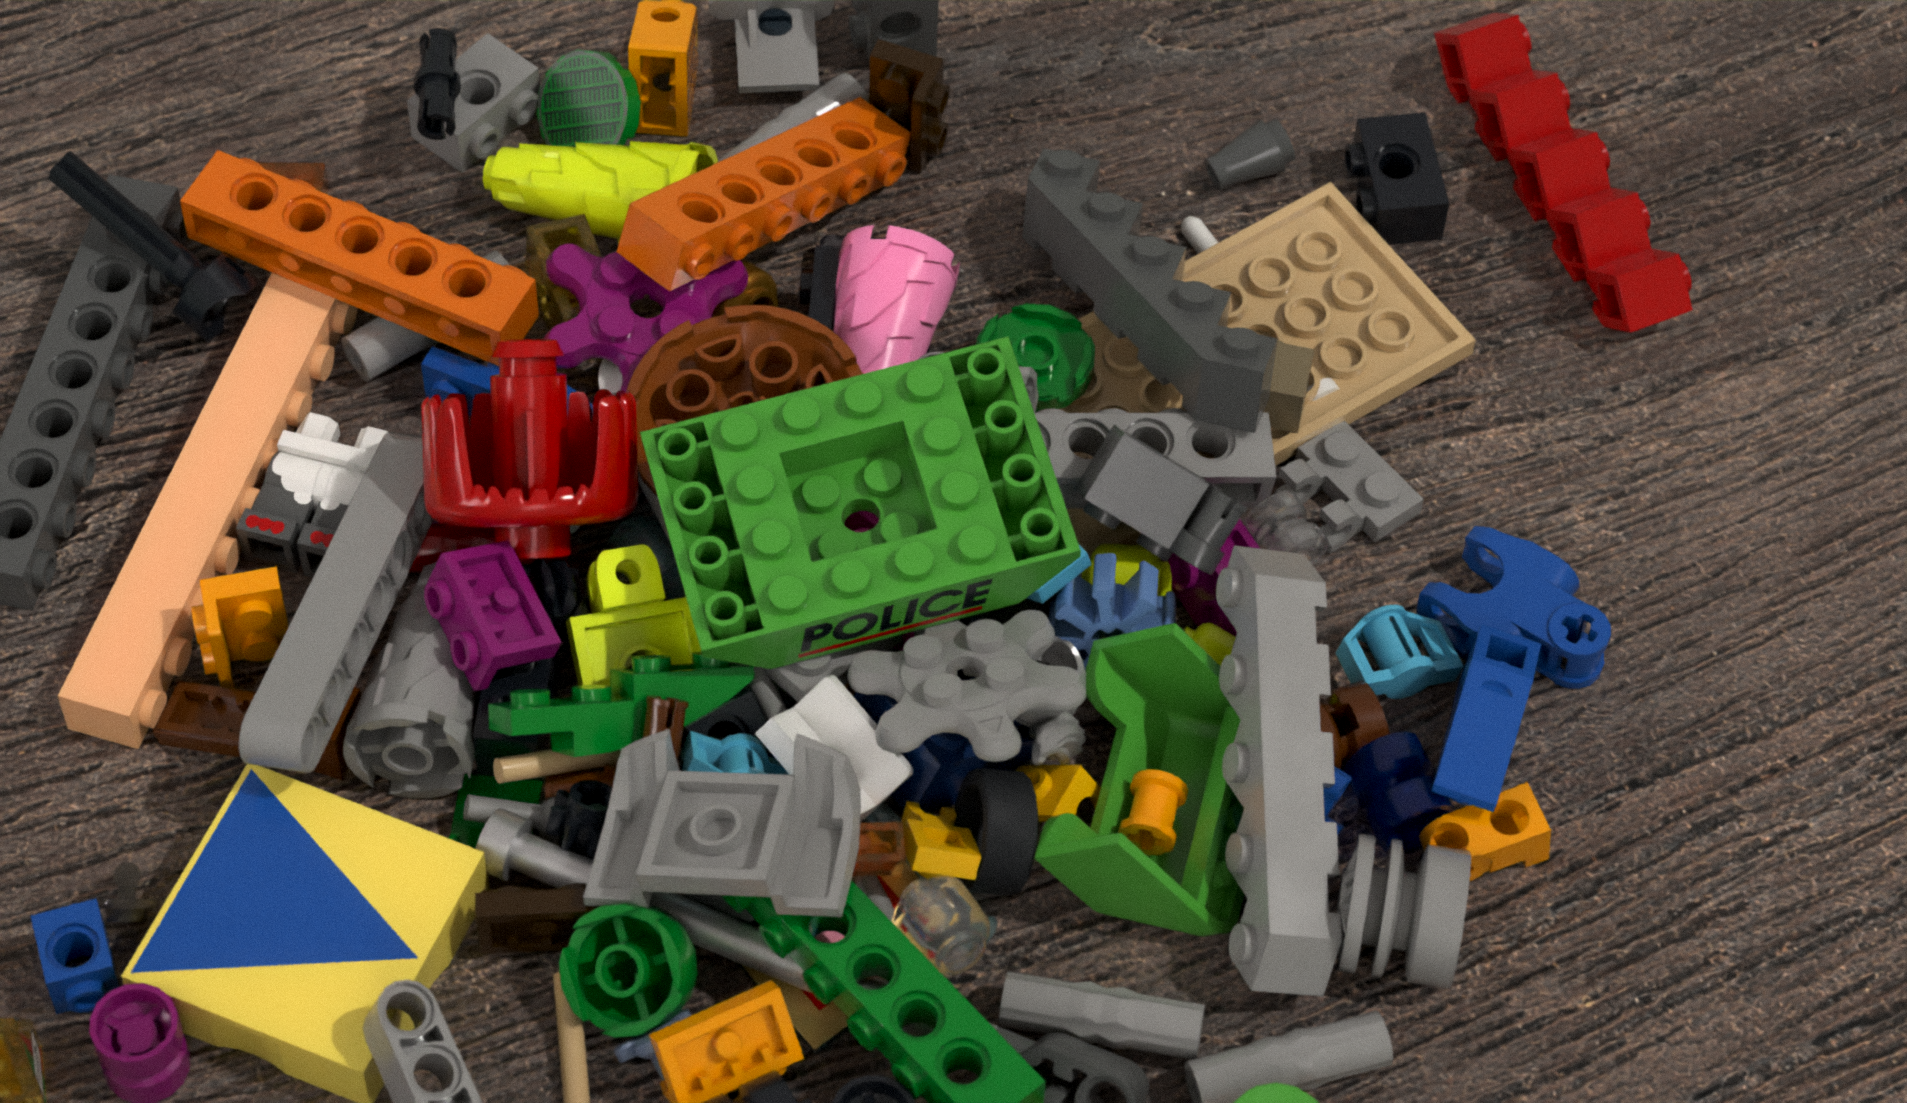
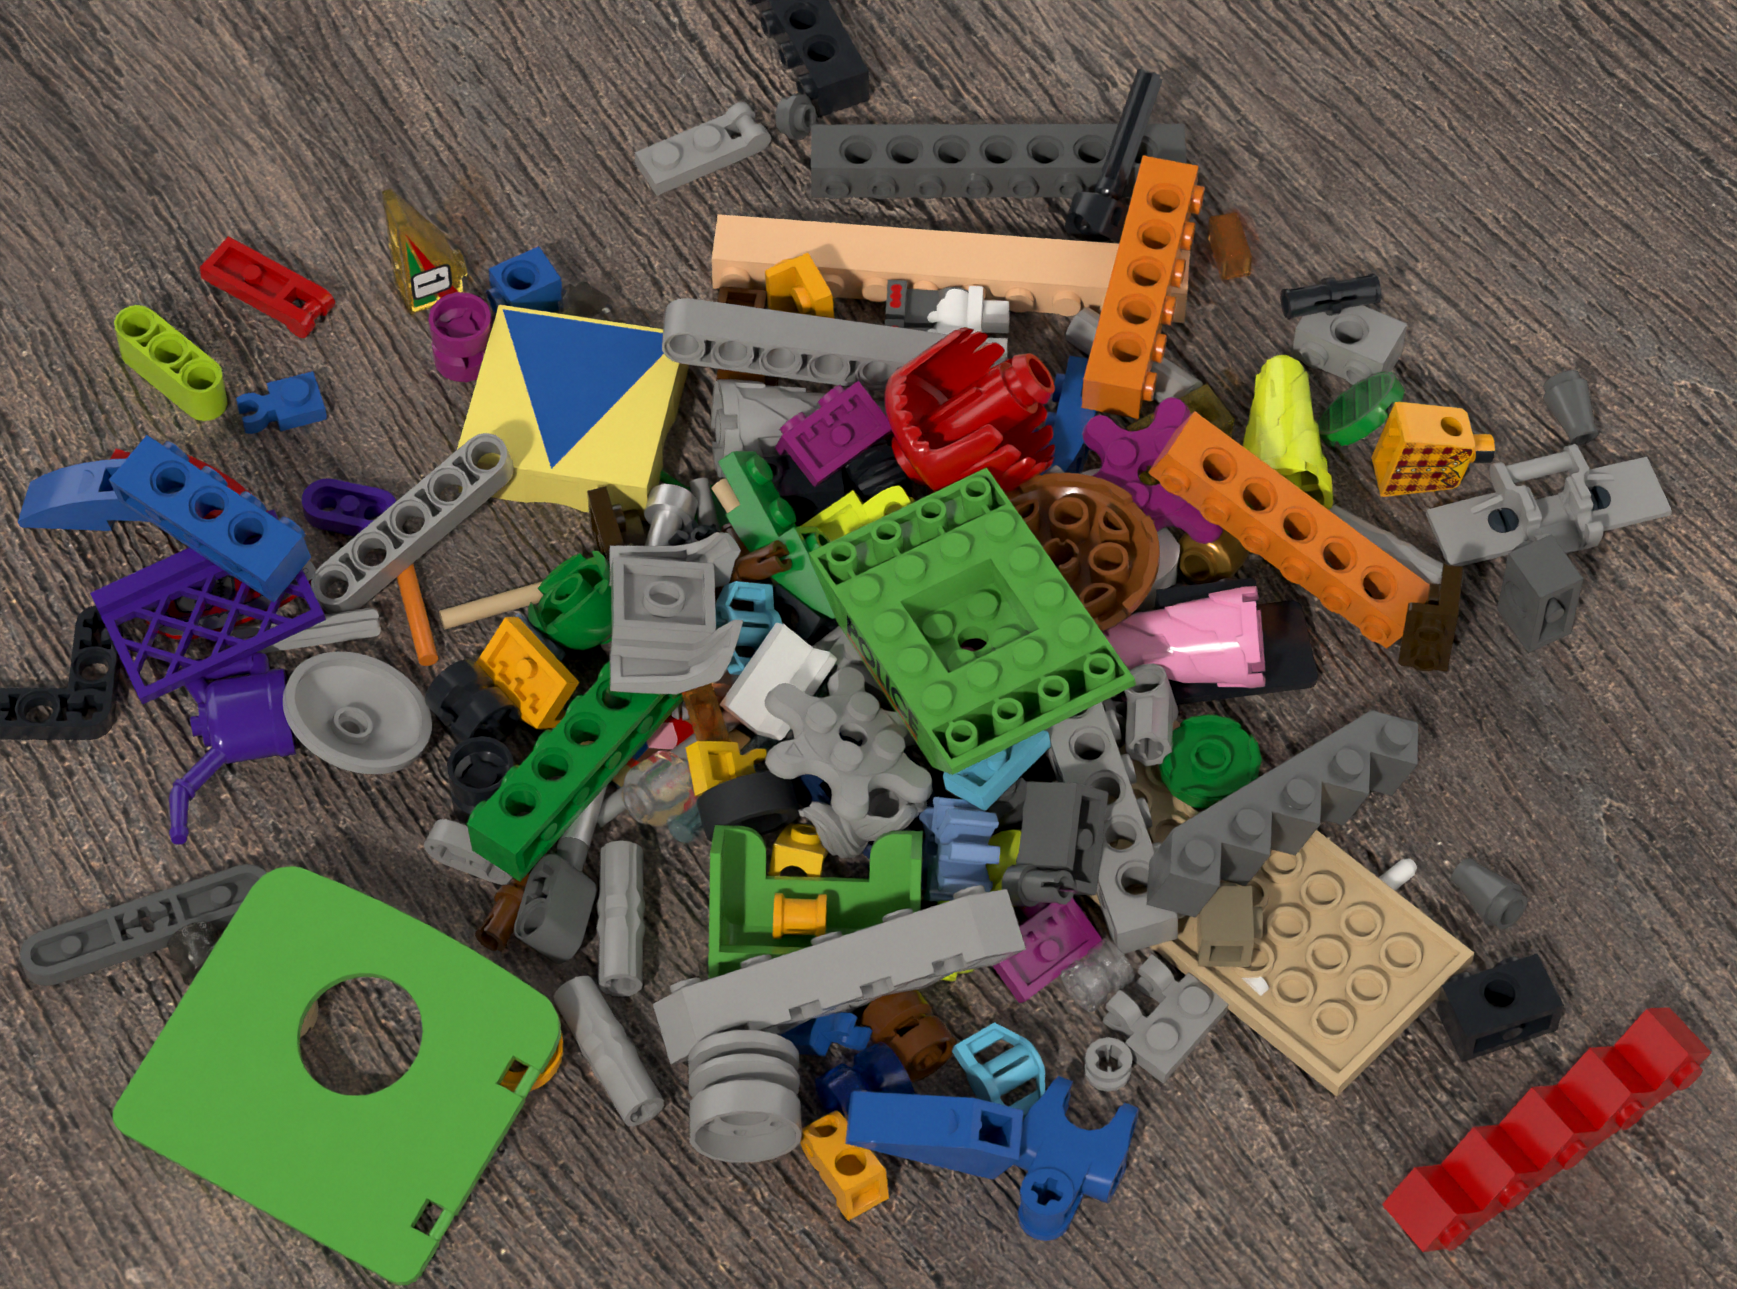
camera: 80 degrees right, 0 degrees up
none -> light grey bush [1084,1037,1133,1092]

